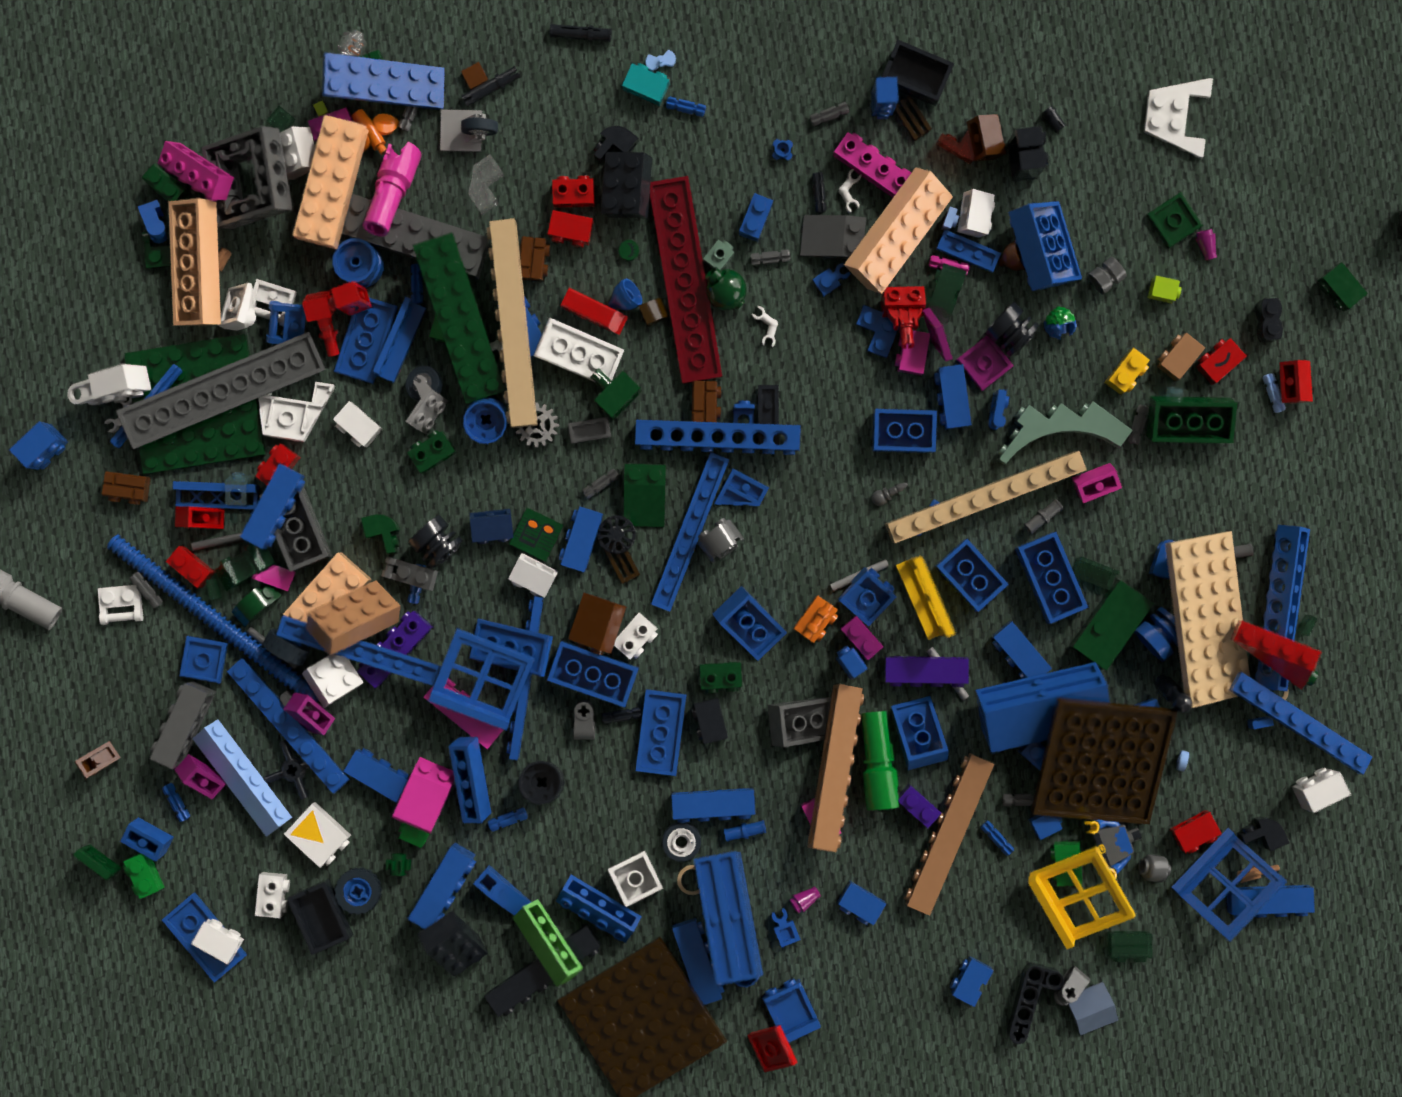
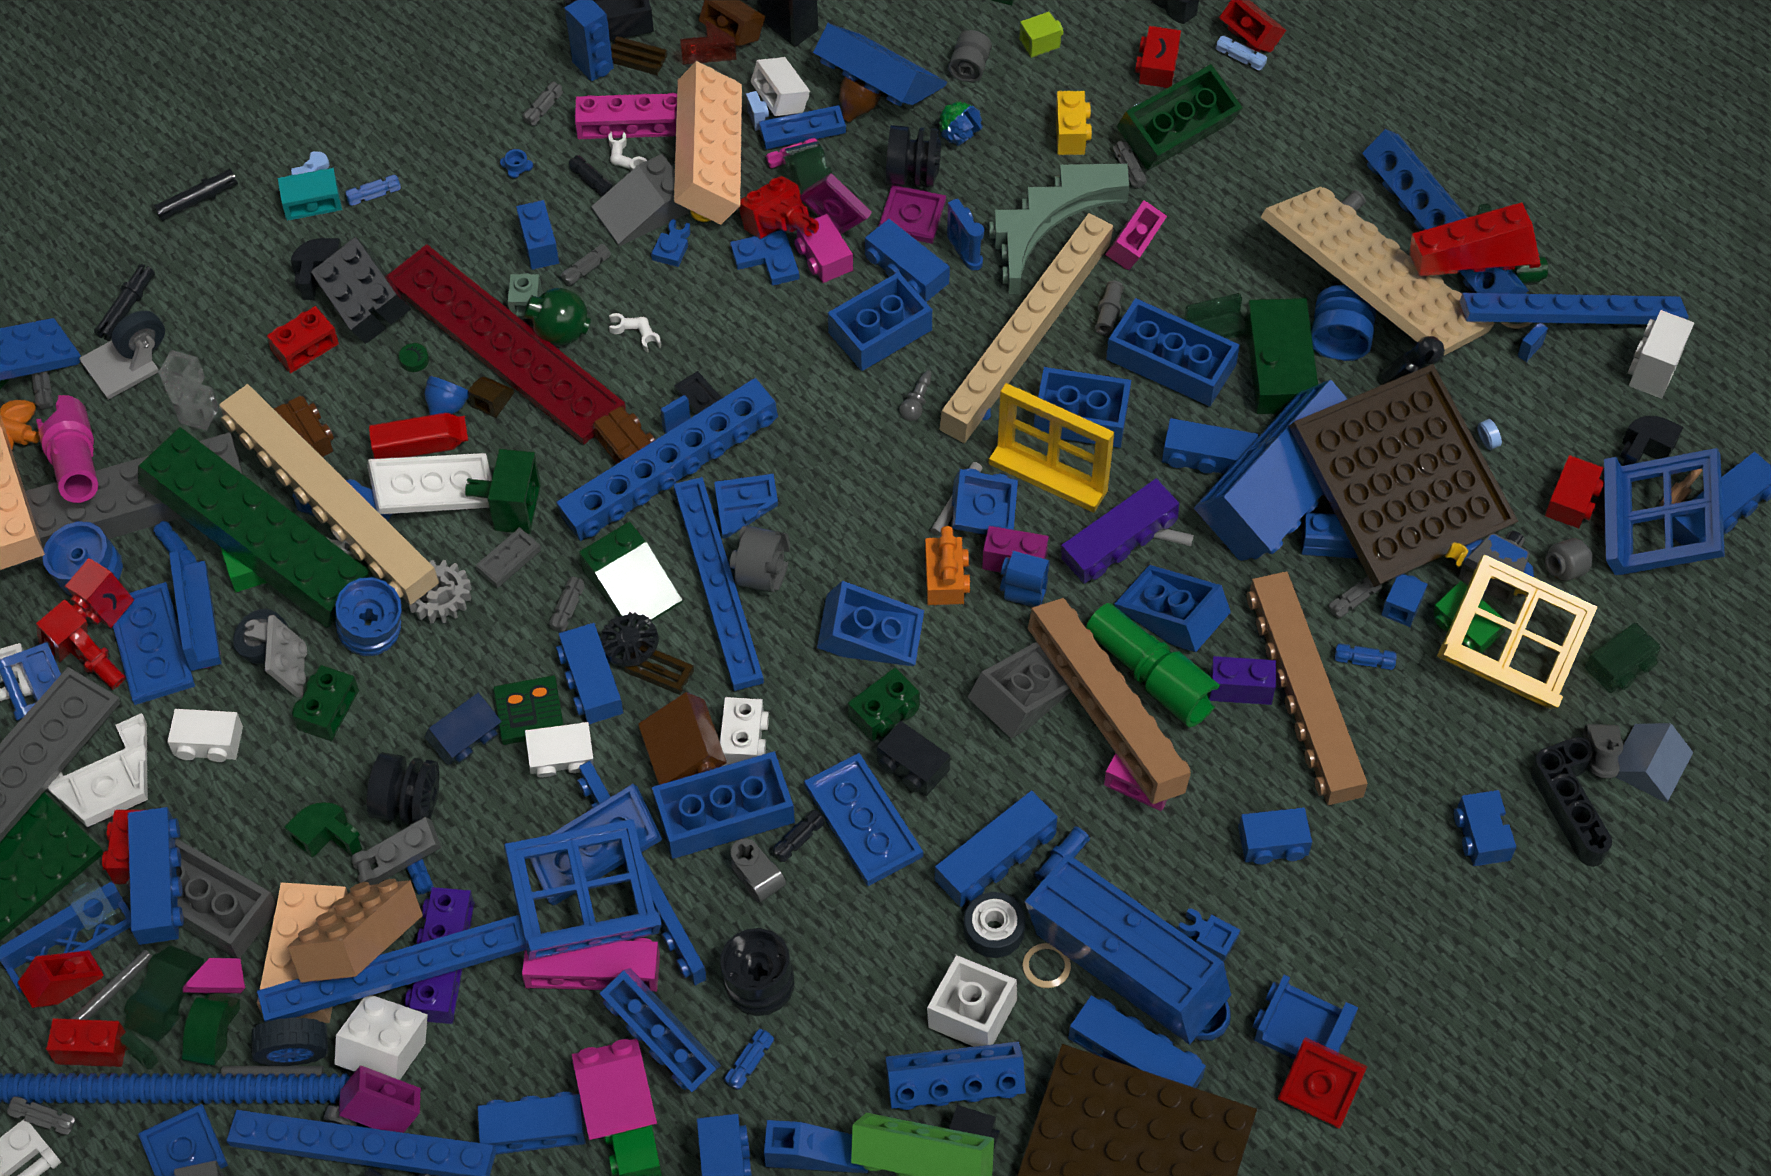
camera: 35 degrees left, 30 degrees down
reddish brown tile [461,62,489,90] -> none
red brick [548,210,594,247] -> none
magenta cone [789,886,821,914] -> none
blue leg [1149,540,1175,580] -> none
medium nougat brick [1157,332,1205,381] -> none

